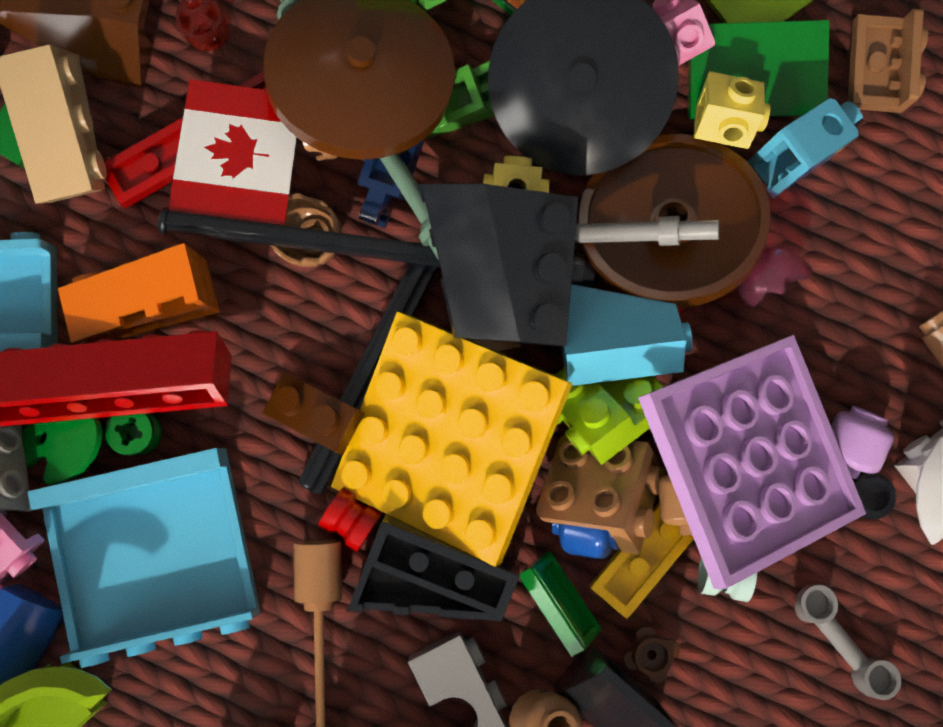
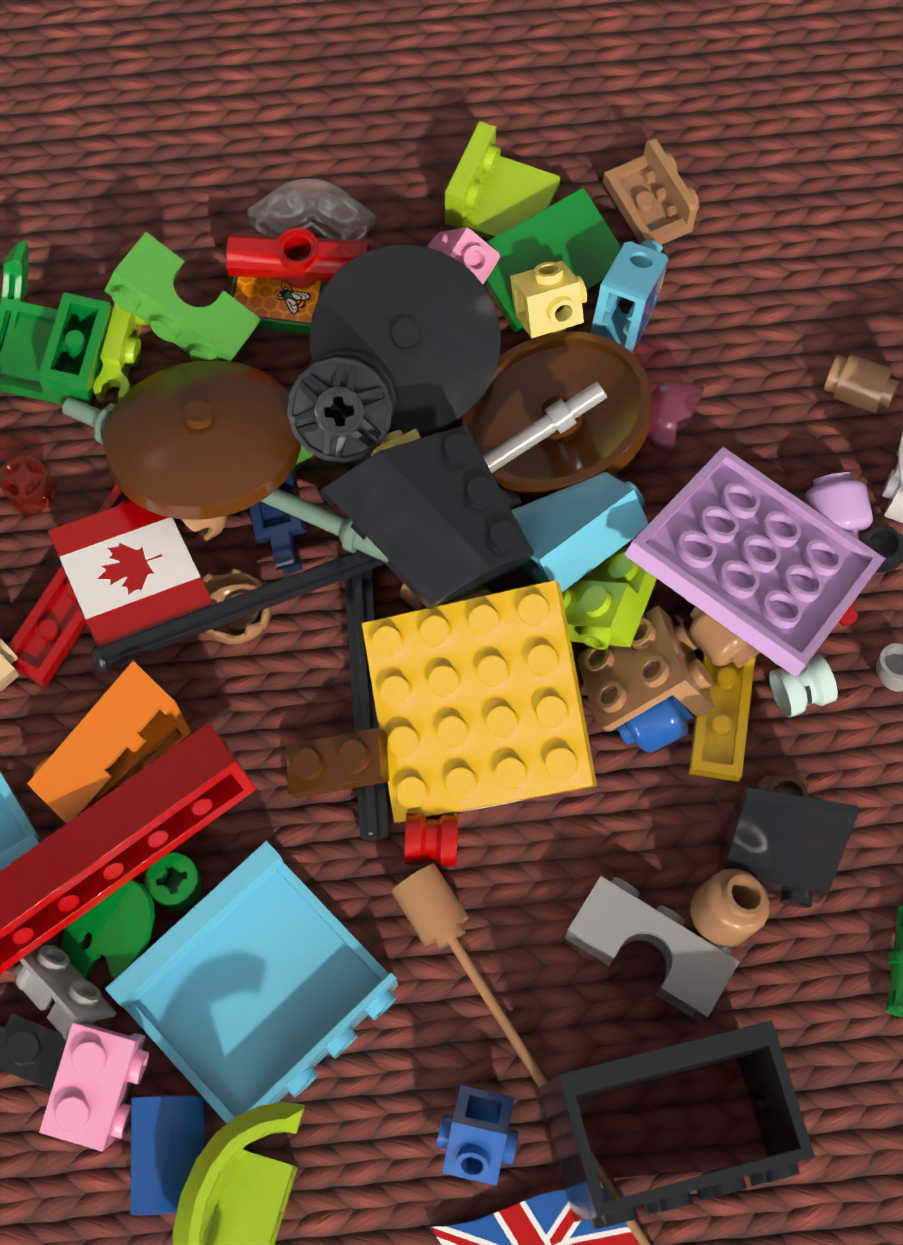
camera: 30 degrees left, 15 degrees down
black wedge [347,514,521,621] -> none
green tile [520,551,601,657] -> none
none -> black wheel [287,347,399,463]

